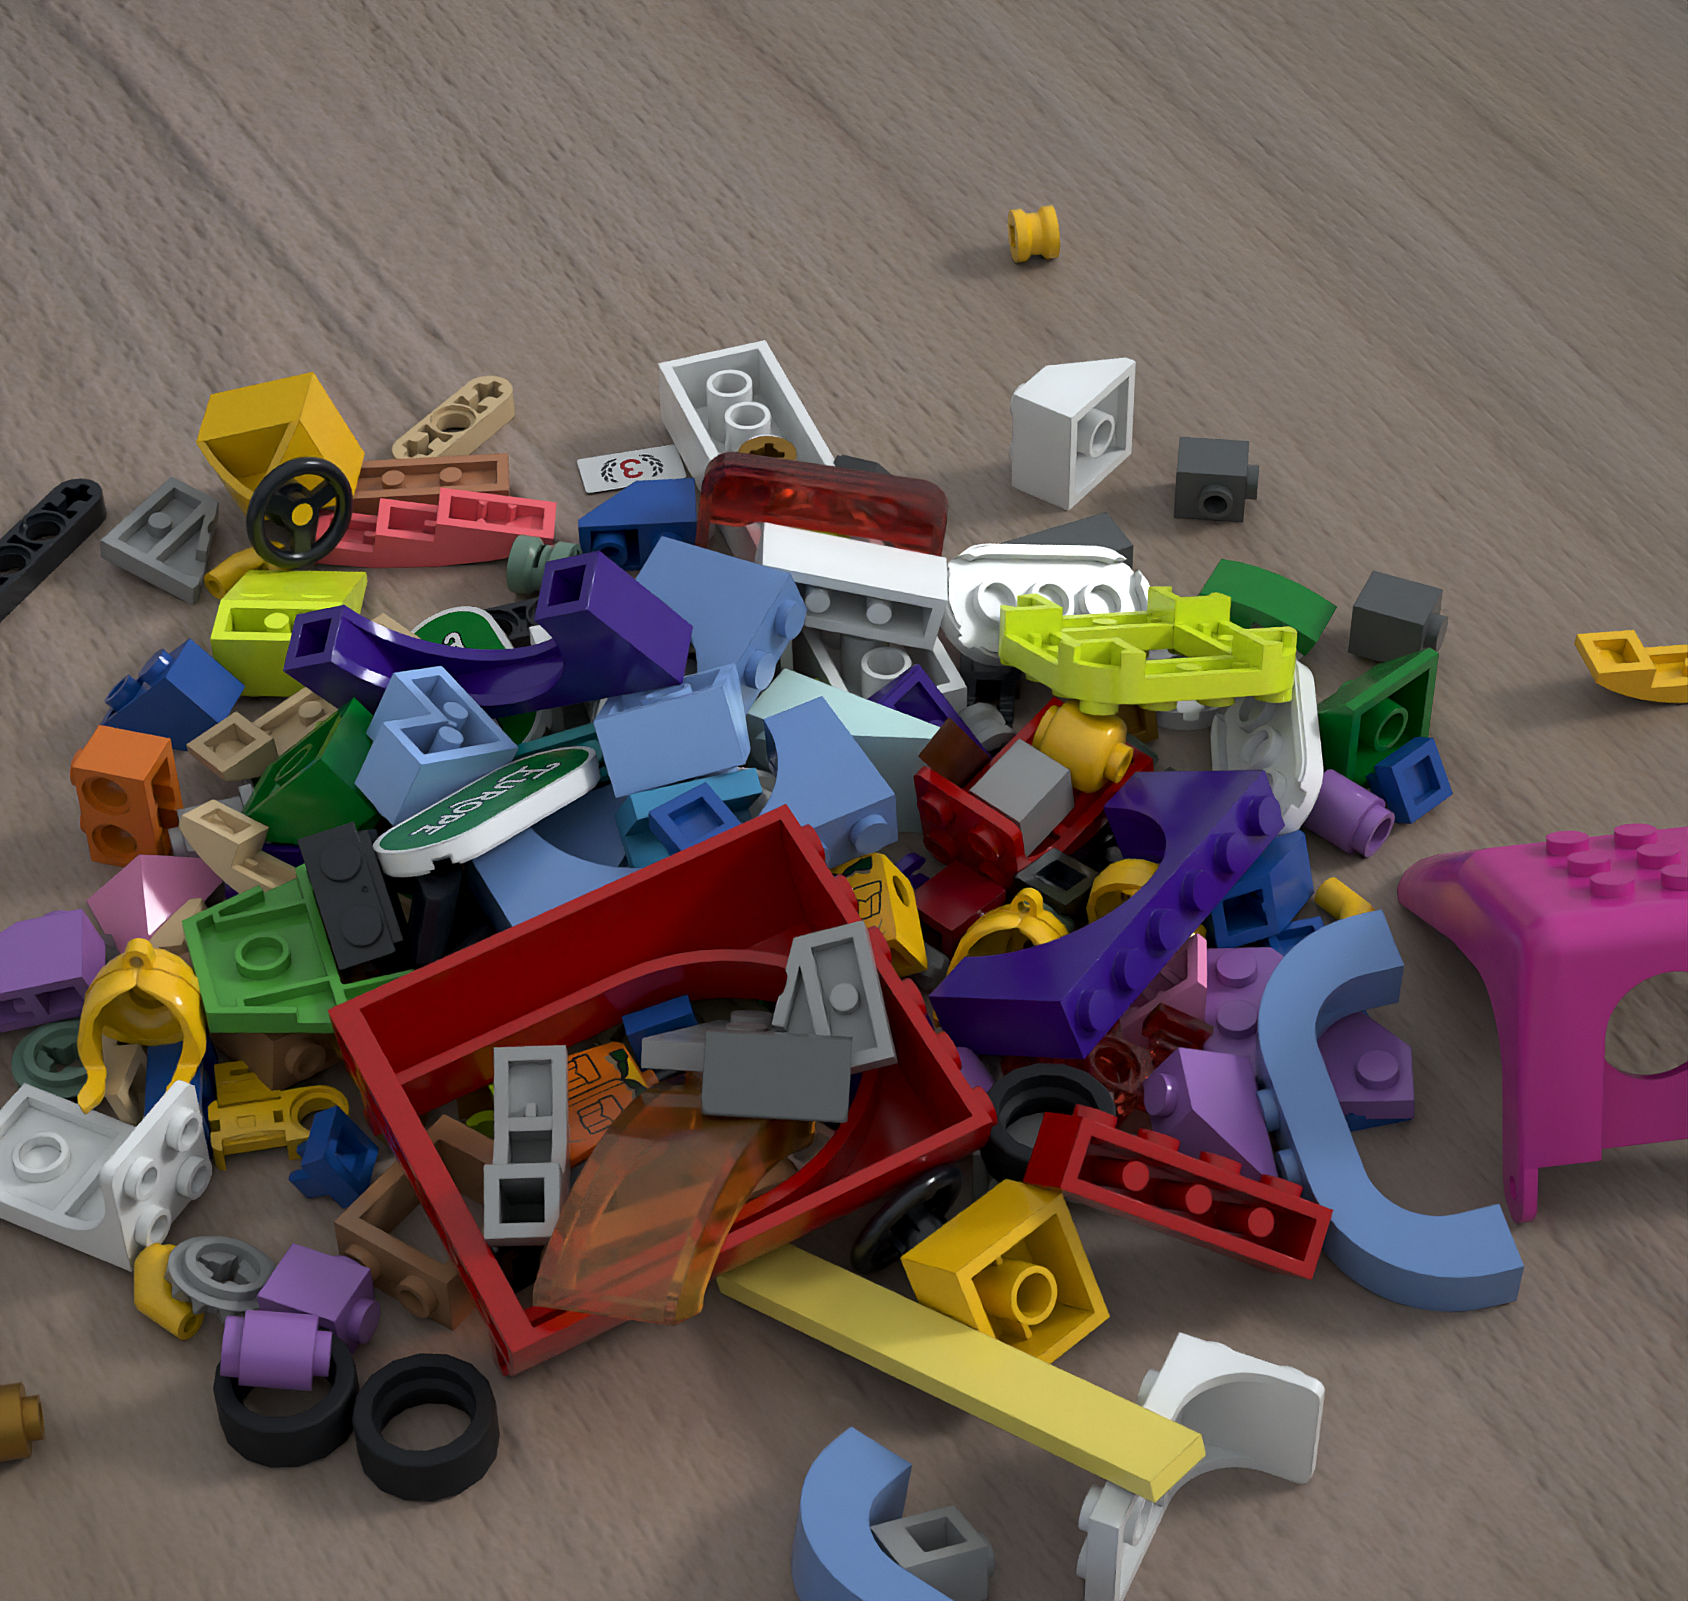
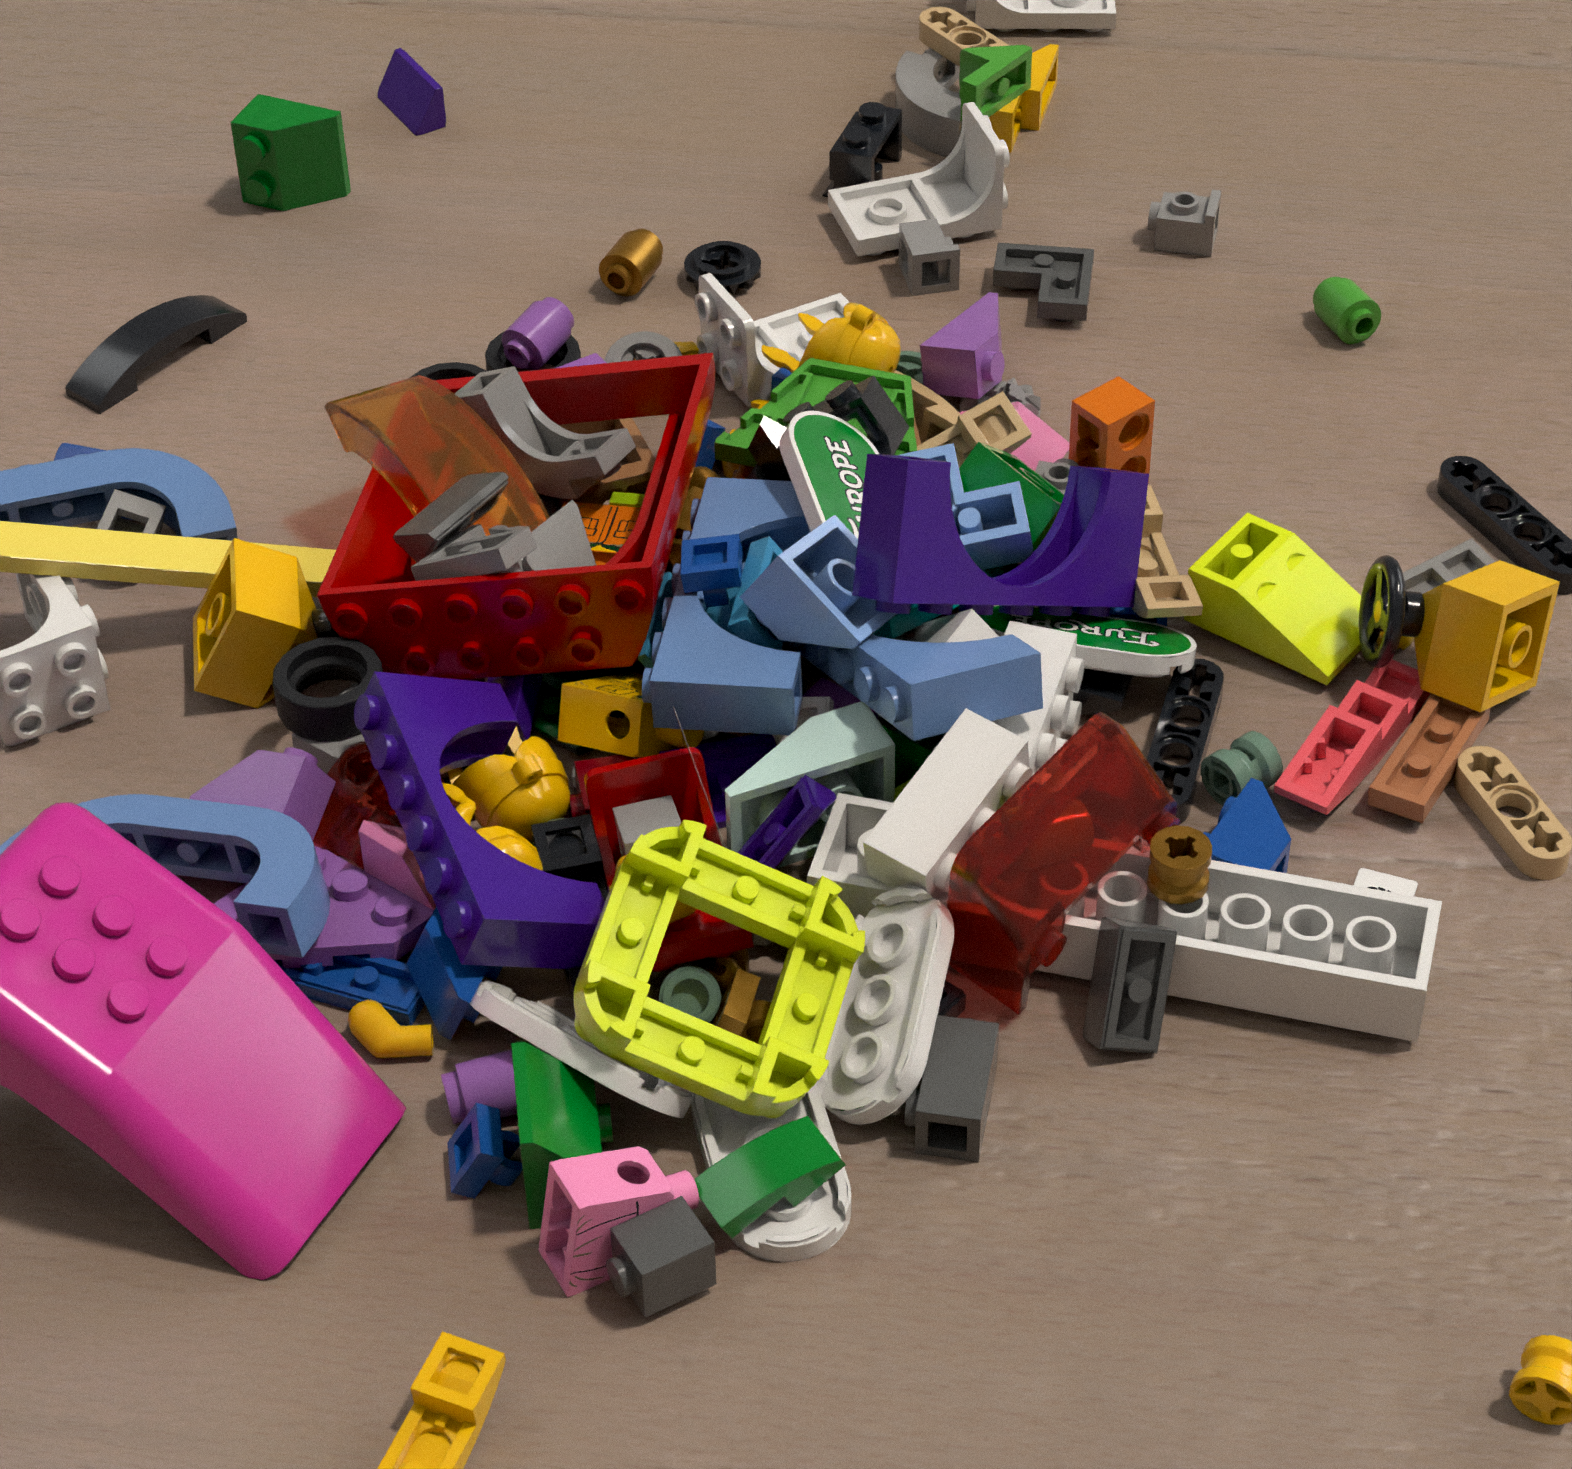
camera: 125 degrees right, 0 degrees up
blue slope [100,638,246,751] -> none
white slope [1009,357,1136,511] -> none
red brick [1023,1104,1333,1280] -> none
dark grey brick [1174,437,1259,522] -> none
none -> bright pink torso [538,1146,699,1297]

